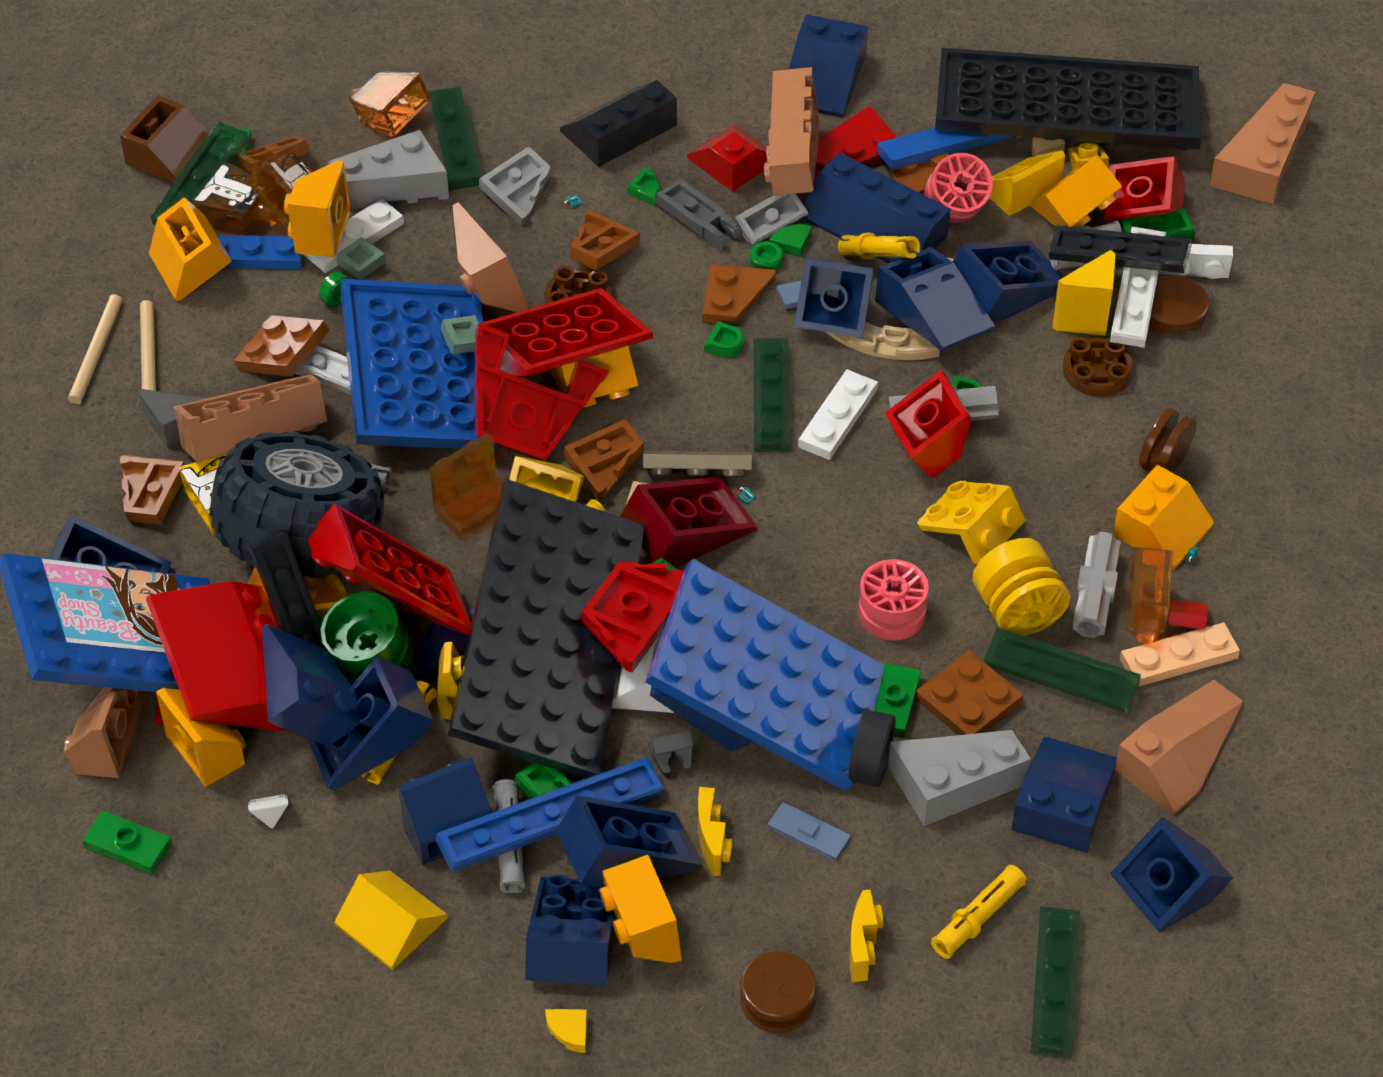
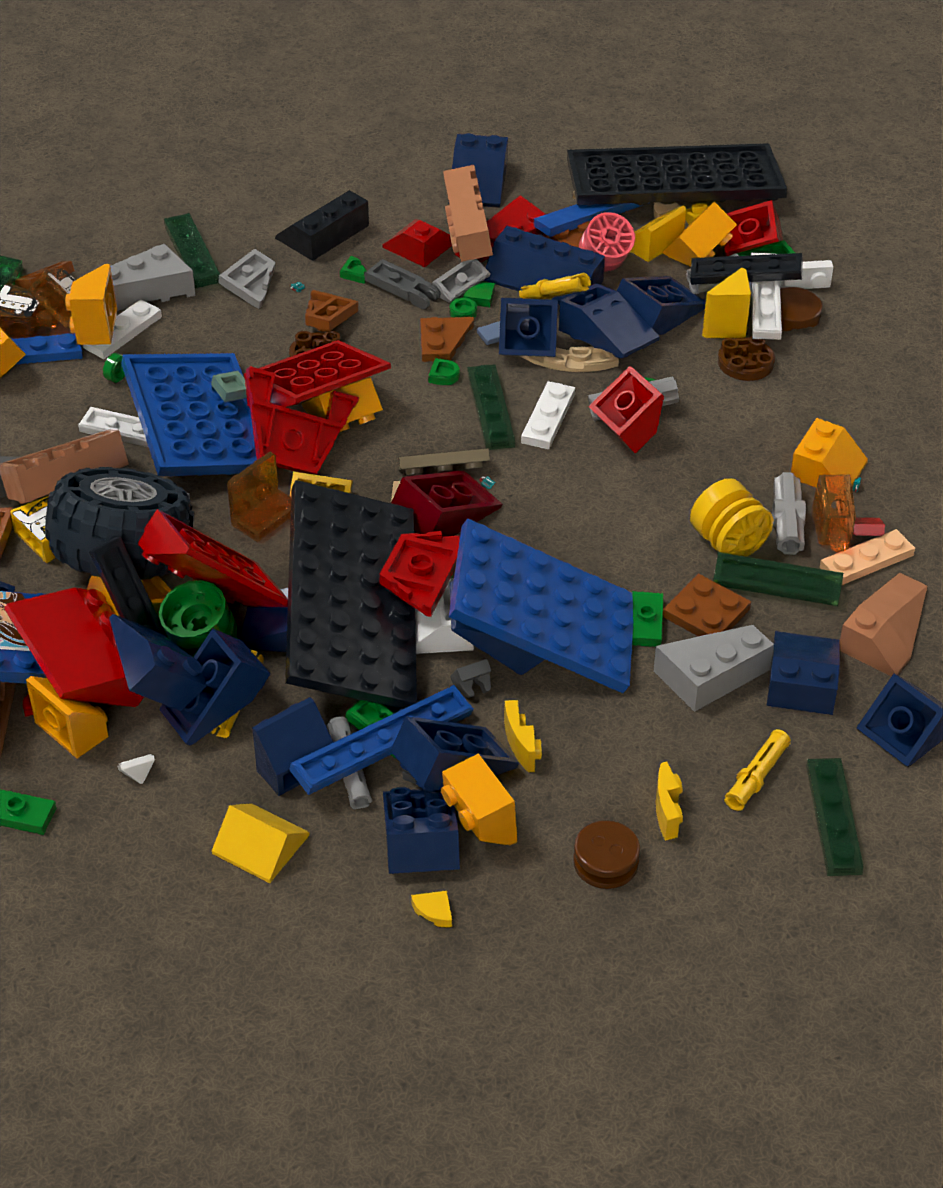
camera: 10 degrees left, 5 degrees down
dark orange plate [234,315,329,377] -> none
sand green plate [336,237,385,280] -> none
clear orange torso [349,72,431,137] -> none
yellow slope [437,641,464,720] -> none
nougat wedge [452,202,529,312] -> none
dark orange wing [564,419,644,502] -> none
sand blue piece [767,802,851,861] -> none
black tyre [848,709,896,787] -> none
coral wheel [858,559,929,641] -> none
yellow bracket [917,481,1026,564] -> none
reddish brown head [1139,408,1197,473] -> none
nougat wedge [1209,83,1315,204] -> none

